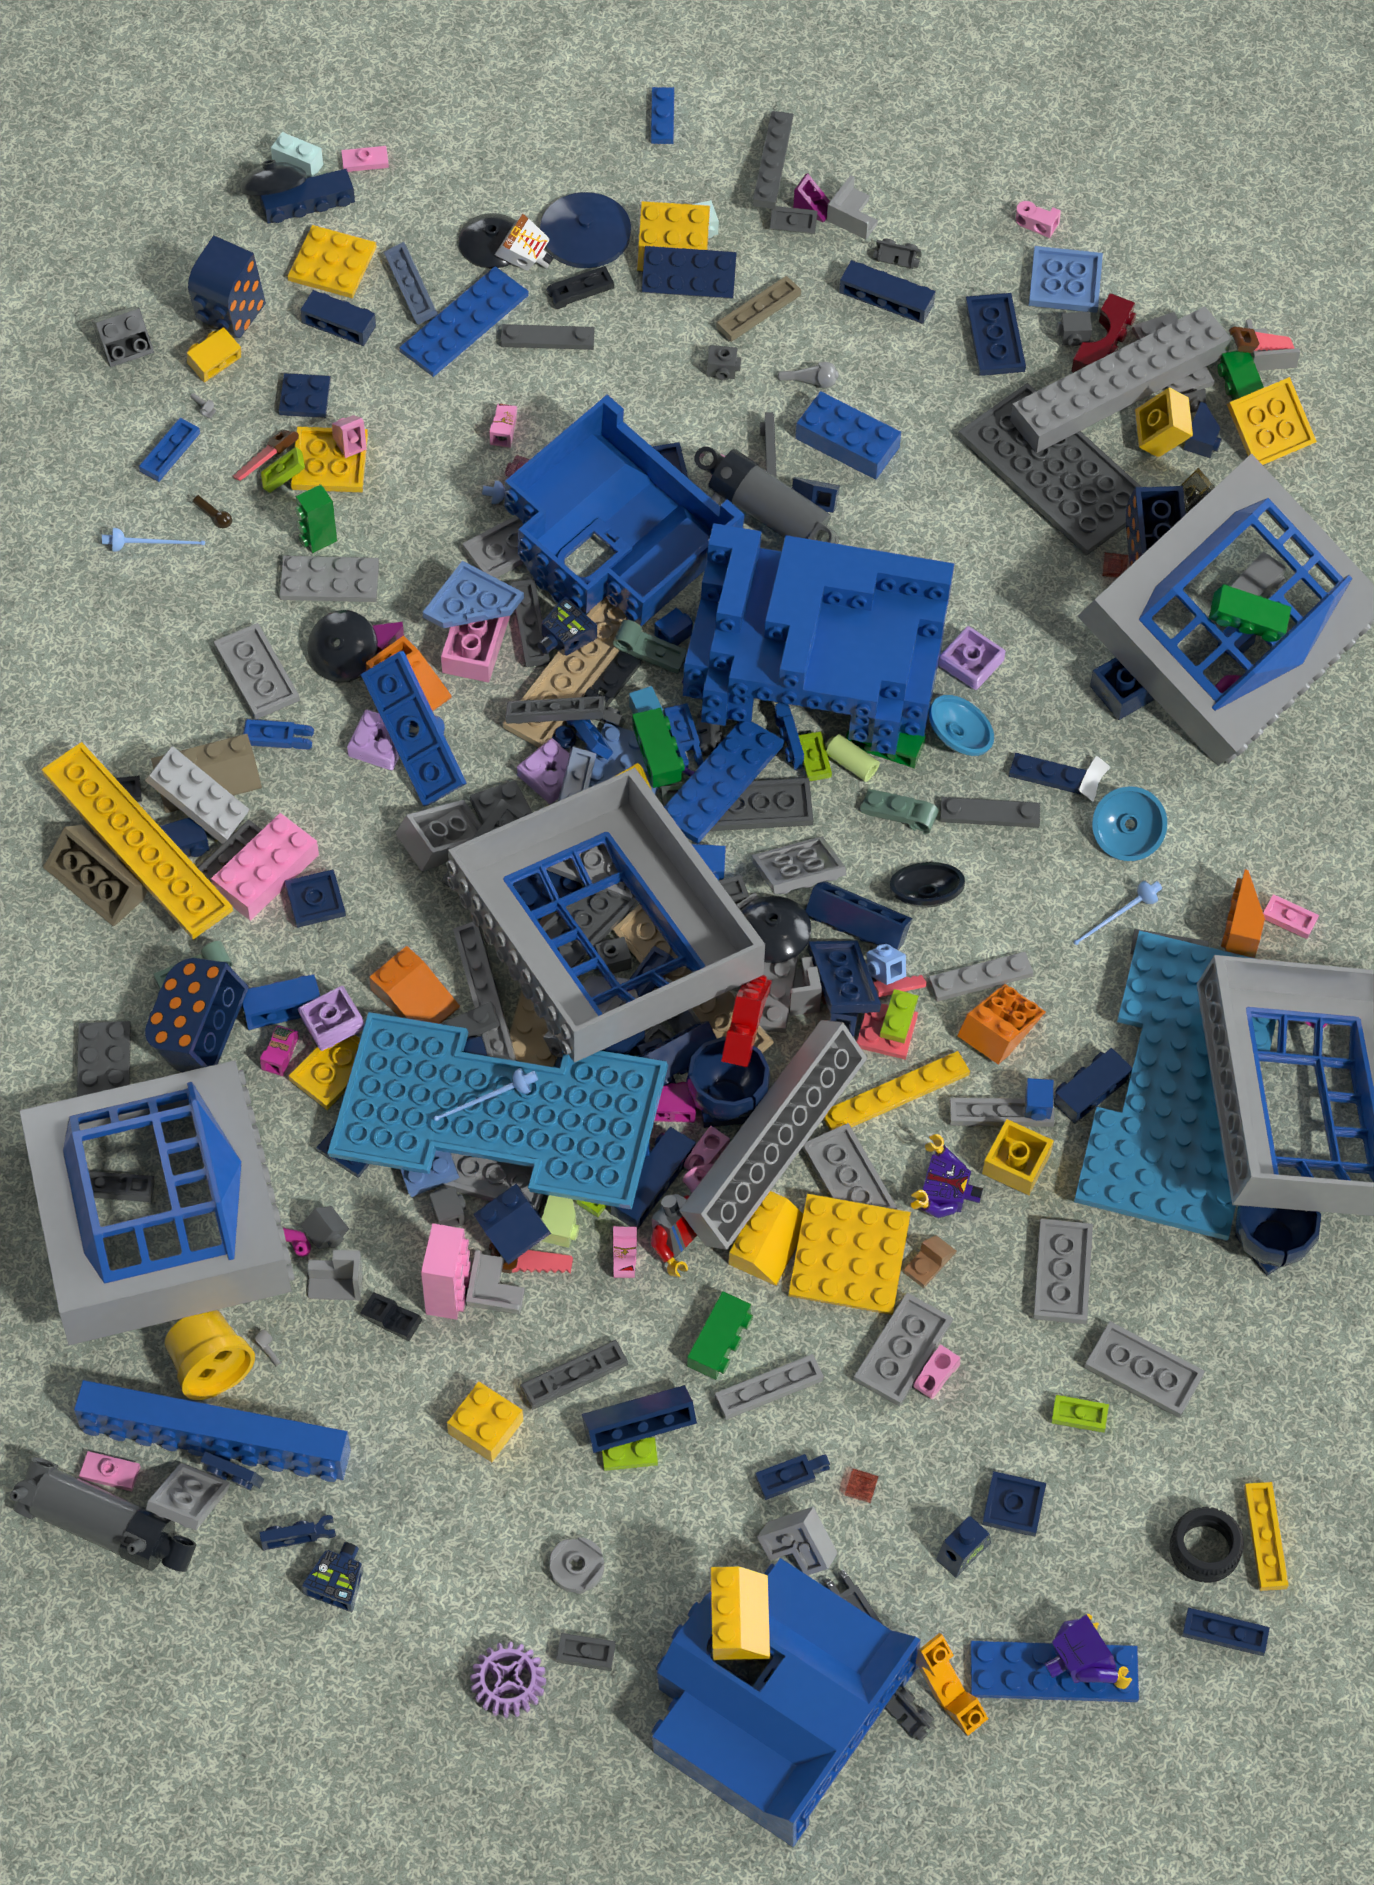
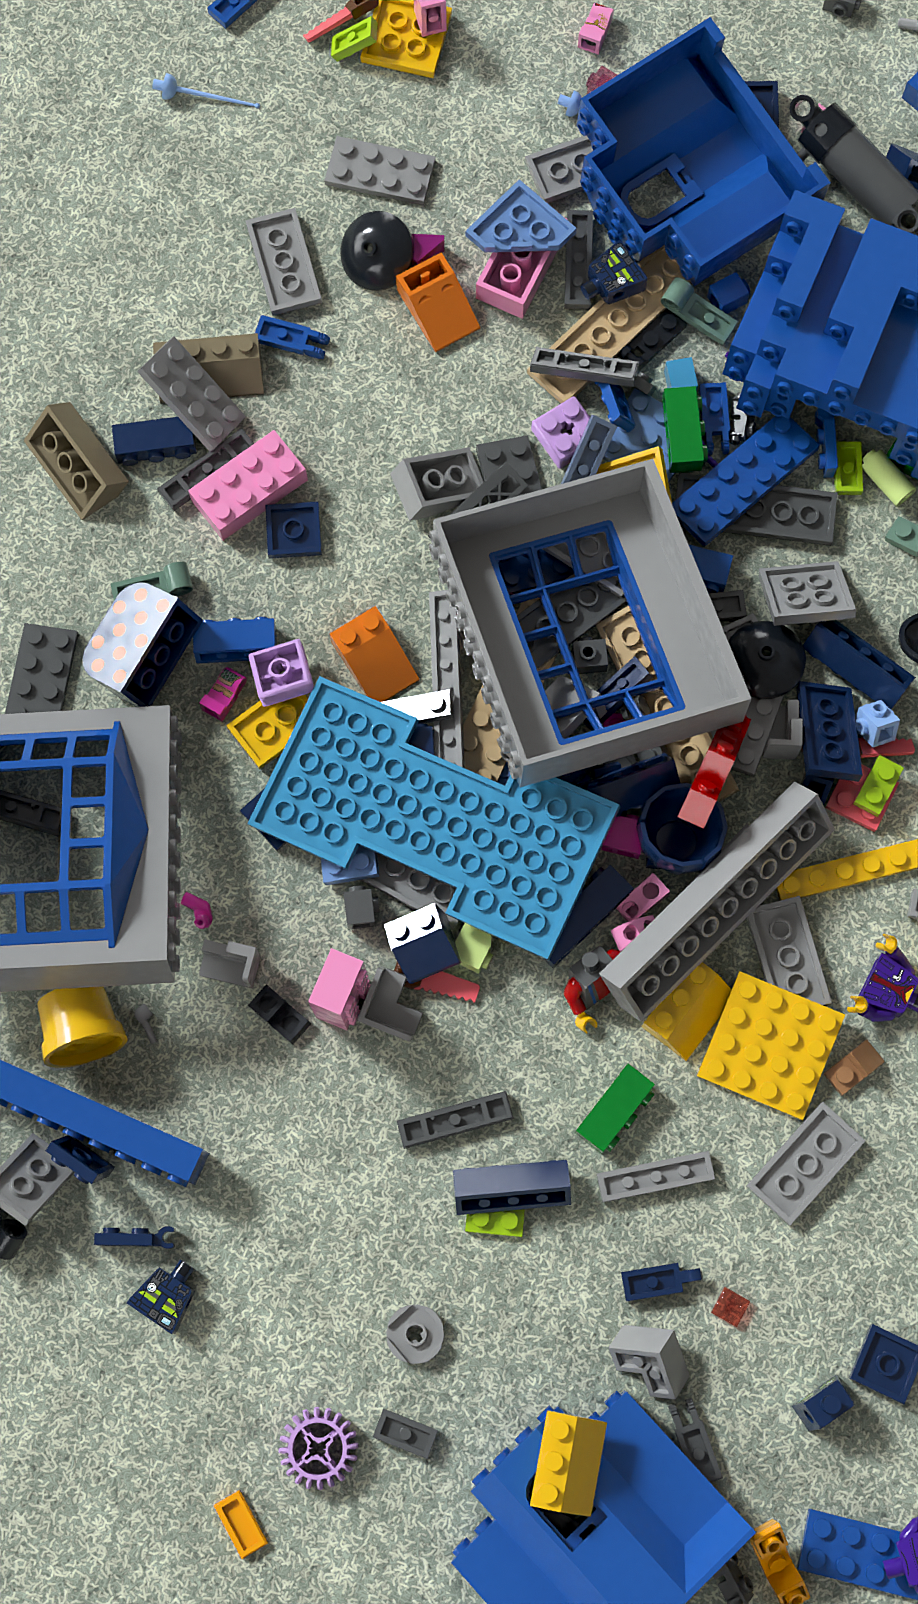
camera: 15 degrees right, 15 degrees up
yellow plate [42,742,233,939] -> none
black plate [116,775,142,802] -> none
dark brown bar [192,495,233,529] -> none
green brick [295,484,337,553] -> none
dark grey brick [301,1206,349,1249] -> none
lavender brick [347,710,400,770] -> none
blue plate [361,651,467,806] -> none
light blue sword [434,1068,539,1121] -> none
yellow brick [447,1381,523,1462] -> none
dark blue plate [552,726,576,749] -> none
bright pink leg [613,1226,637,1278] -> none
dark grey plate [760,412,777,478] -> none
bright pink leg [913,1344,960,1399] -> none
none -> light orange tile [213,1490,268,1559]

